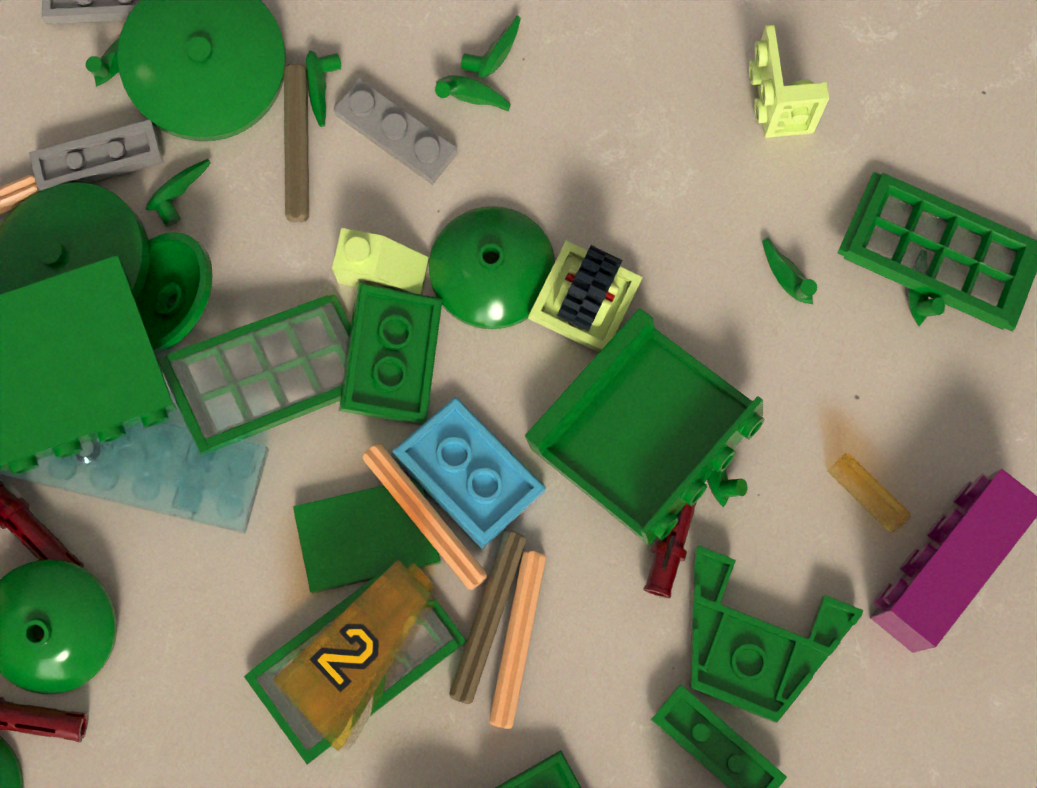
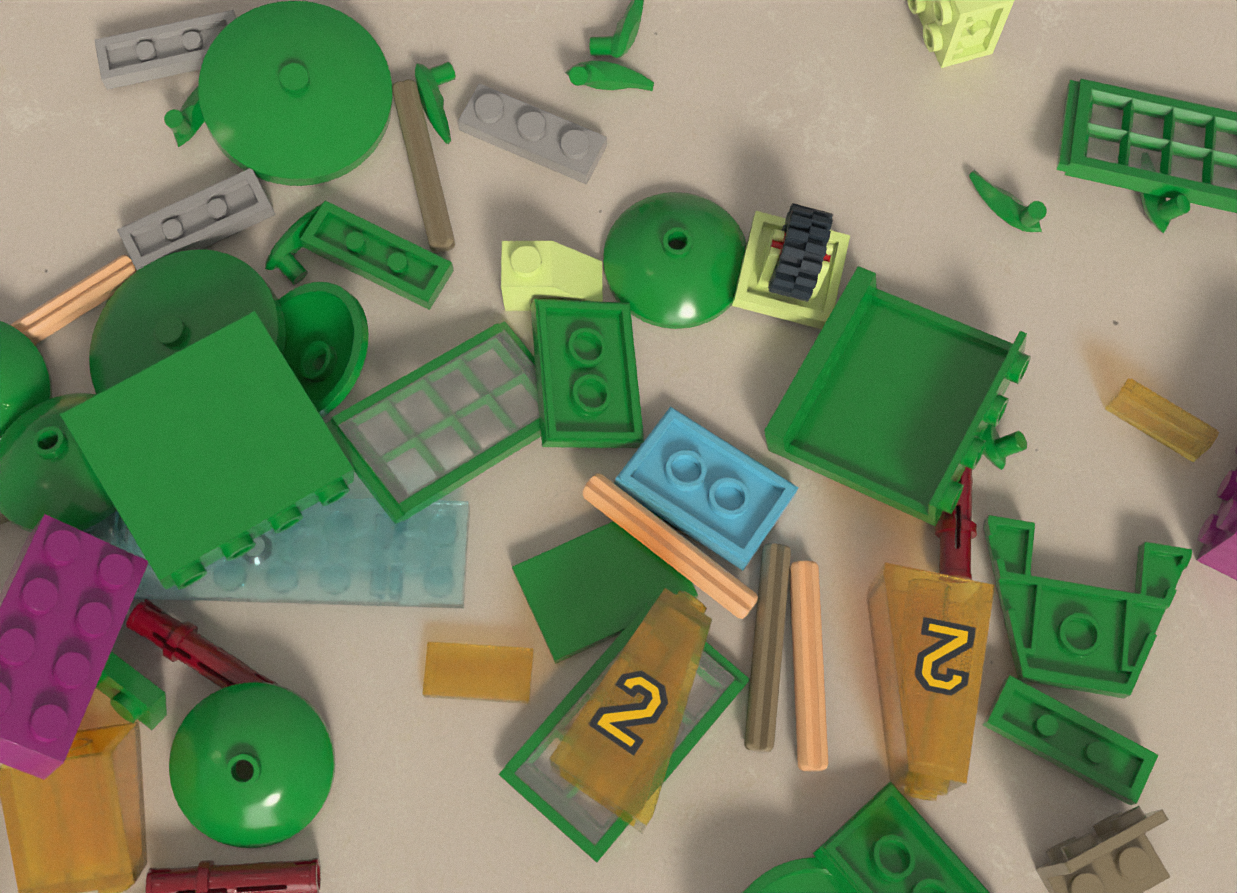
camera: 15 degrees left, 5 degrees down
none -> green plate [300,200,454,310]
none -> clear yellow tile [422,642,534,704]
none -> clear yellow slope [867,562,995,801]

